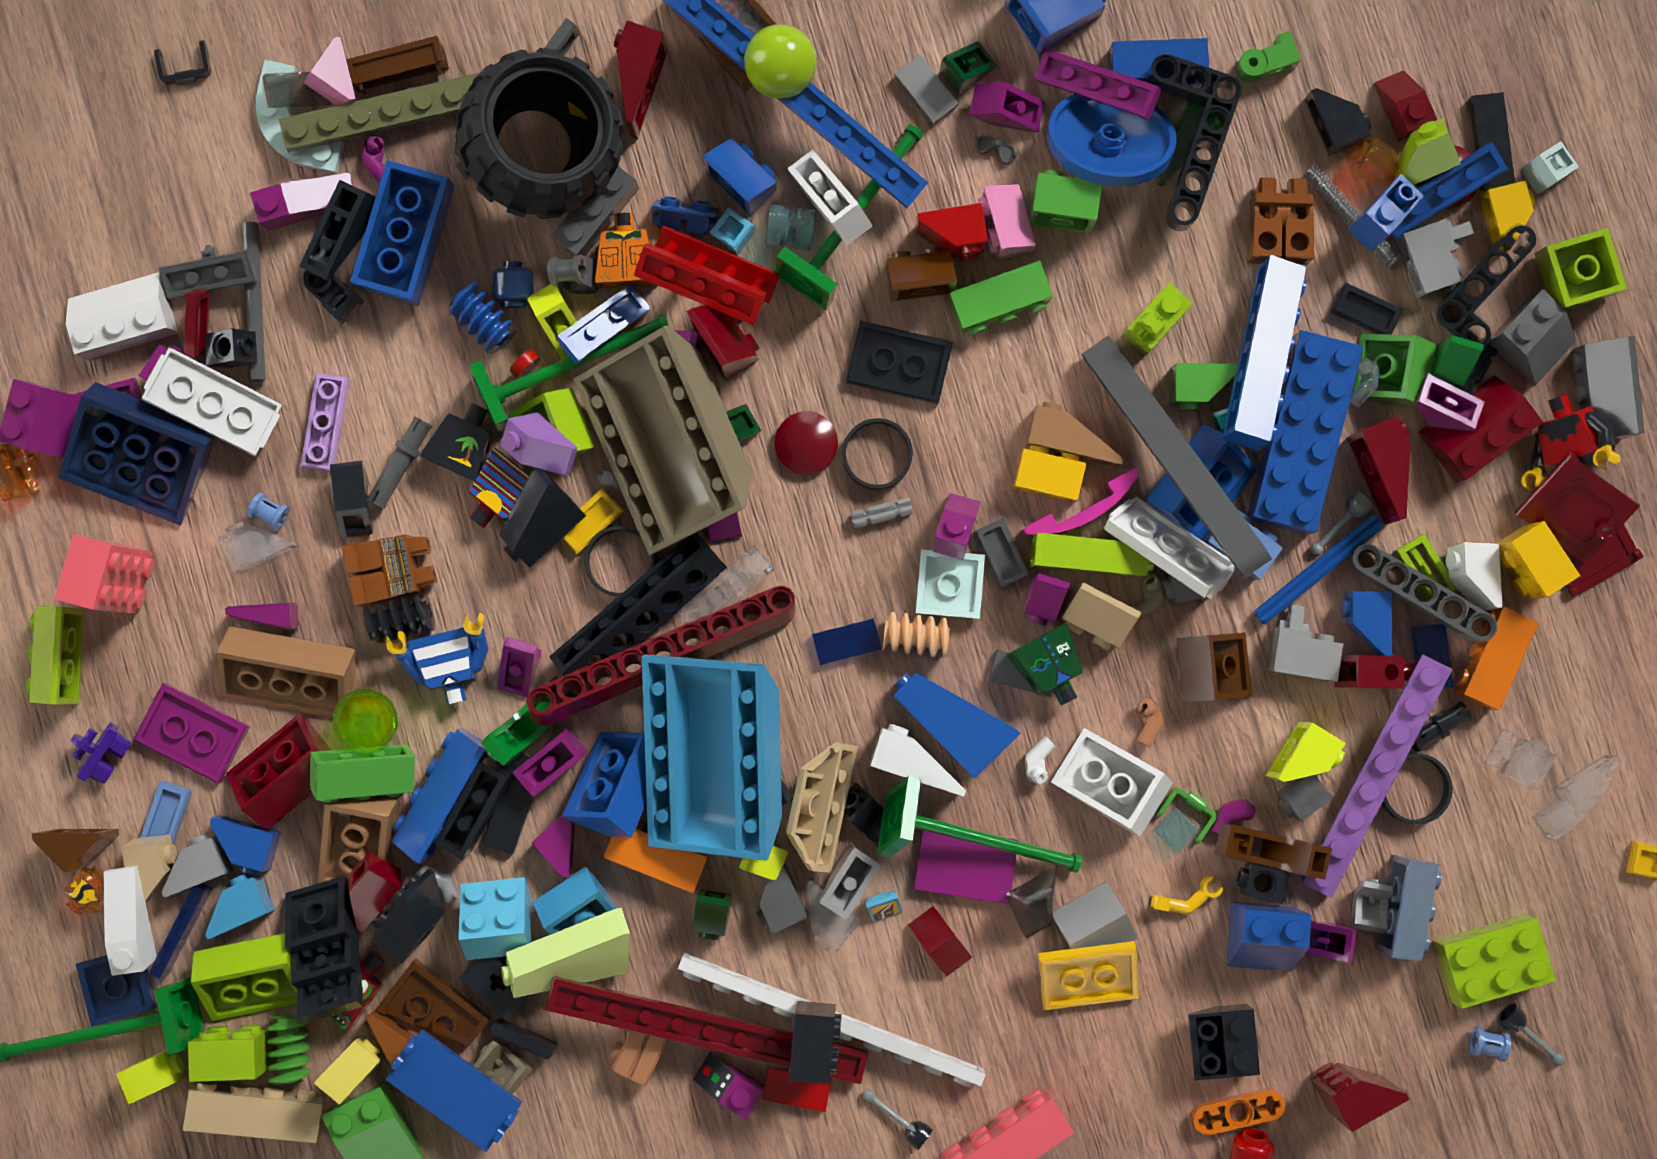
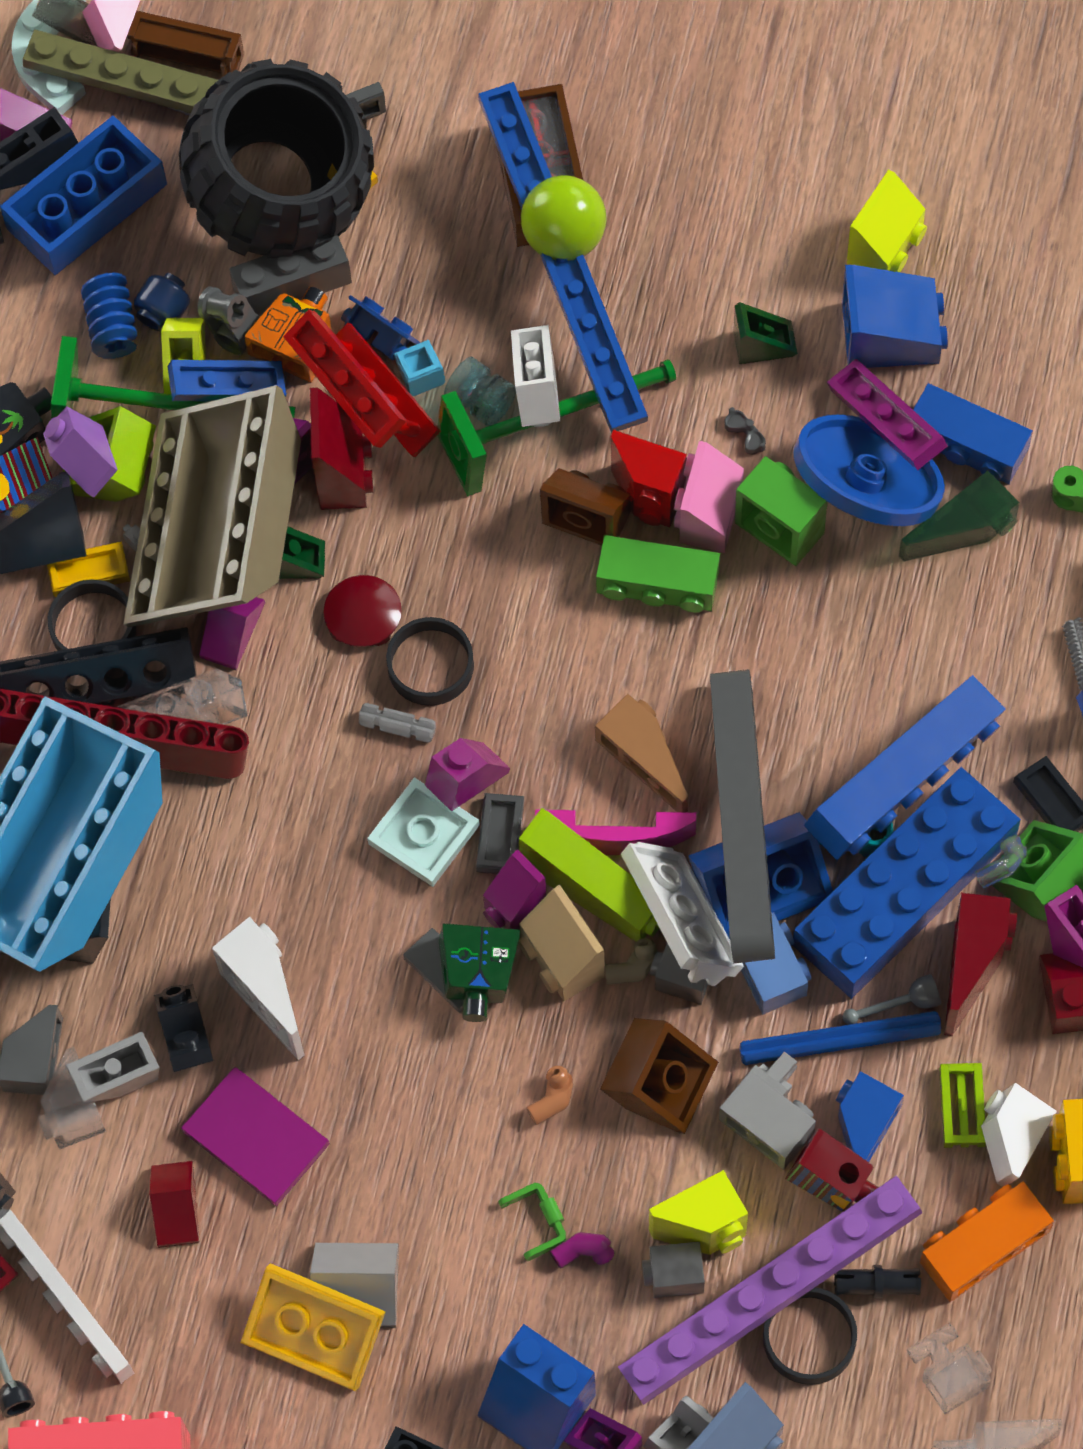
camera: 30 degrees right, 20 degrees down
magenta arm [362,135,385,183] -> none
red tile [510,350,541,379] -> none
dark red slope [614,20,668,139] -> none
blue slope [702,138,777,216] -> none
neon yellow slope [739,844,788,880] -> none
tan wedge [786,742,858,873] -> none
clear blue tile [812,618,882,665] -> none
black tile [846,320,953,405] -> none
slope [865,889,902,922] -> none
green tile [877,776,1082,873] -> none
light nougat piece [882,612,950,659] -> none
blue slope [893,673,1021,779] -> none
light grey tile [894,54,958,125] -> none
magenta slope [970,82,1044,132] -> none
clear smoke slope [1005,865,1058,939] -> none
yellow brick [1013,445,1086,503] -> none
white arm [1024,735,1056,784] -> none
white slope [1051,728,1173,837] -> none
lime hinge [1122,282,1193,356] -> none
black beam [1147,54,1242,232] -> none
yellow arm [1150,875,1223,915] -> none
clear light blue tile [1153,807,1200,853] -> none
bright green slope [1171,363,1238,411] -> none
reddish brown arch [1215,823,1332,880] -> none
black brick [1236,861,1290,904] -> none
dark orange hips [1247,177,1315,265] -> none
dark grey beam [1352,544,1497,644] -> none
clear blue tile [1411,624,1454,688] -> none

